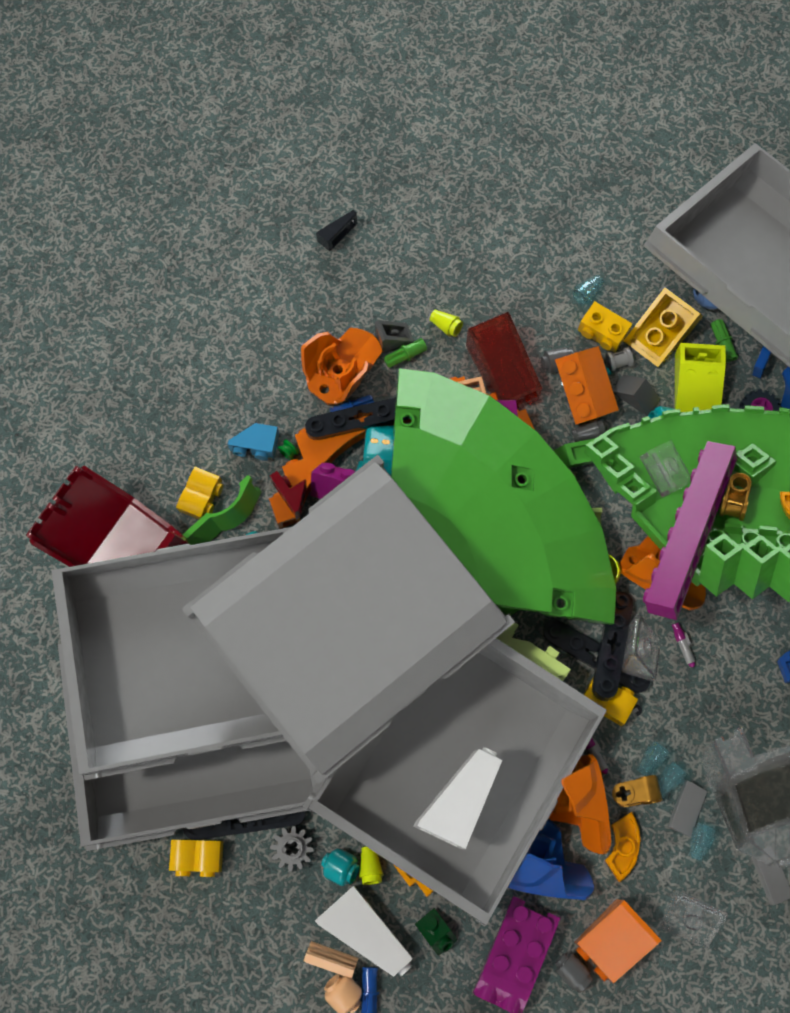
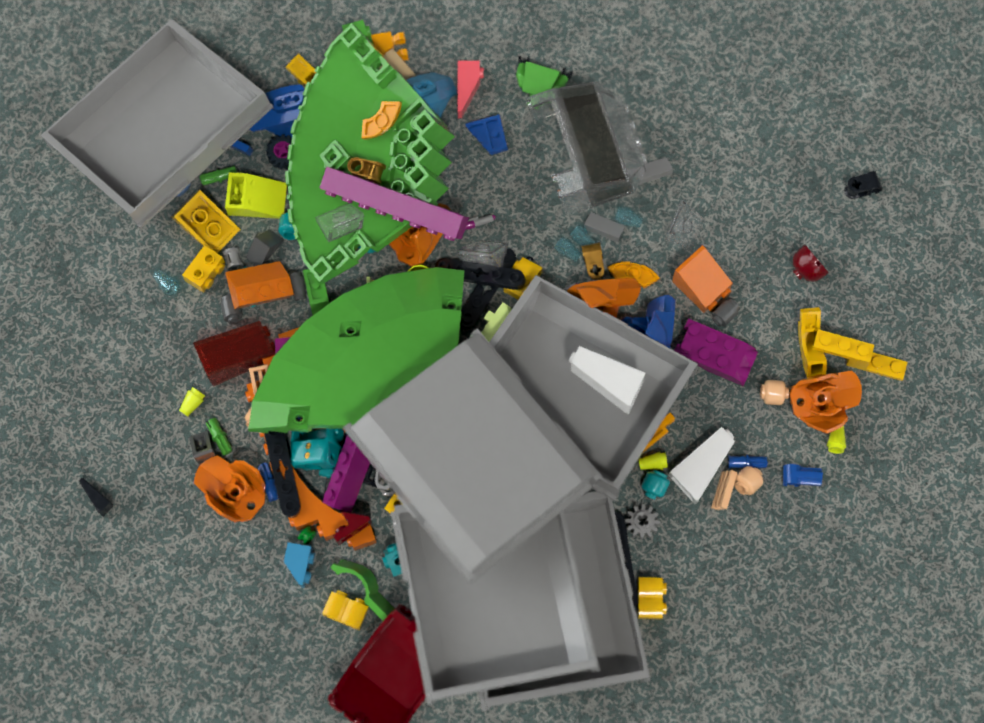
camera: 90 degrees left, 0 degrees up
dark green bracket [415,908,458,955] -> none

